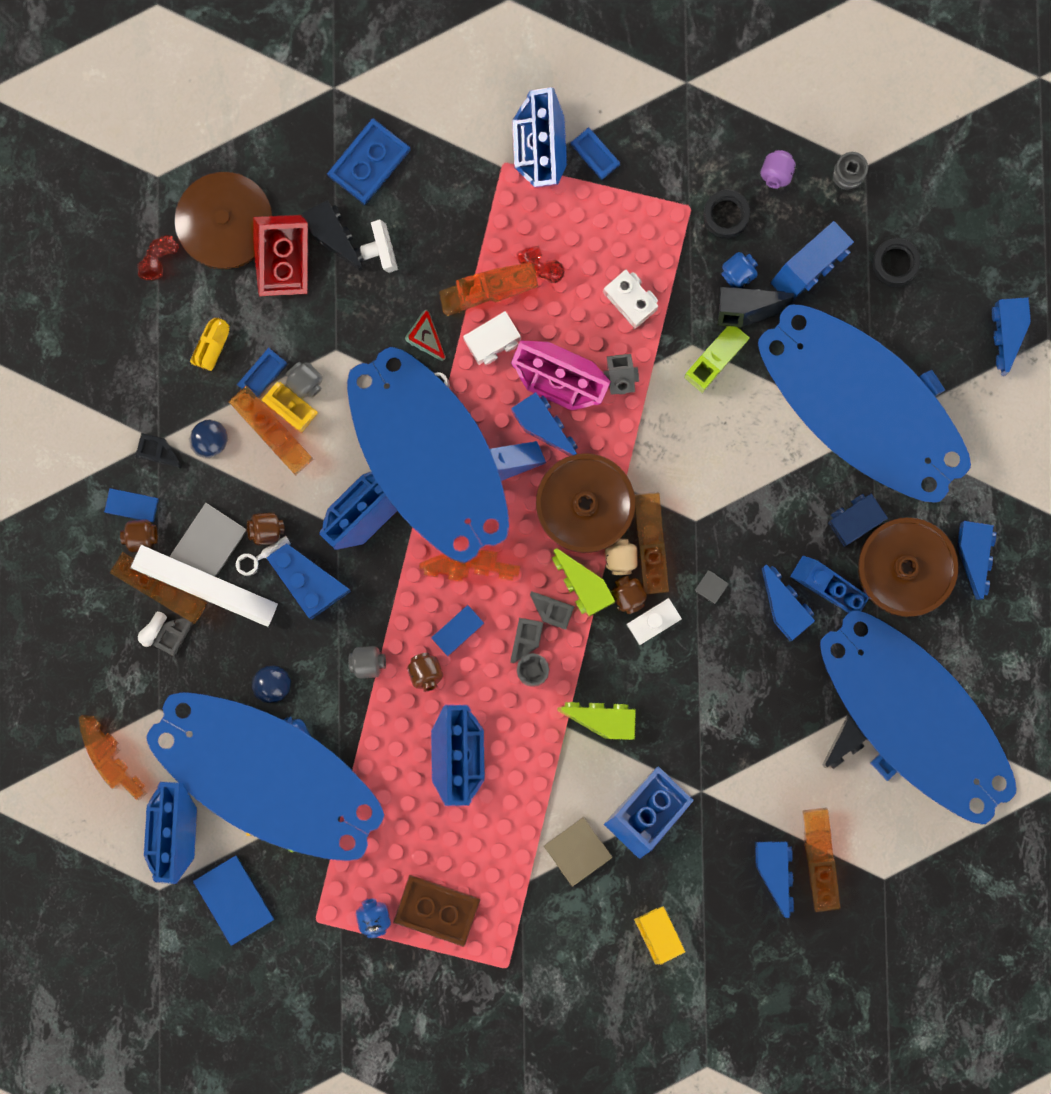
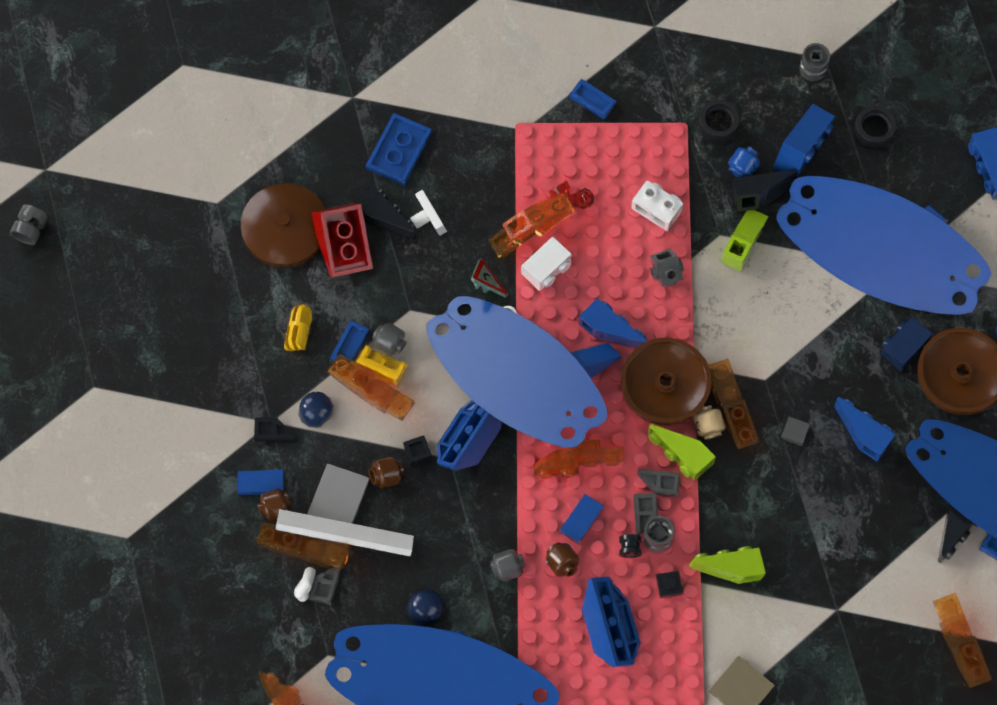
camera: 15 degrees left, 15 degrees down
clear red arm [137,235,178,280] -> none
white piece [236,536,291,576] -> none
blue wedge [266,543,351,620] -> none
dark pink wedge [511,341,611,410] -> none
blue wedge [513,87,567,188] -> none
blue slope [604,767,694,859] -> none
reddish brown head [611,576,647,614] -> none
white tile [627,598,682,645] -> none
blue slope [755,841,794,918] -> none
medium lavender head [761,150,796,188] -> none
blue slope [790,556,869,613] -> none
none -> black plate [403,435,432,465]
none -> black wheel [619,534,642,558]
none -> black plate [656,571,683,598]

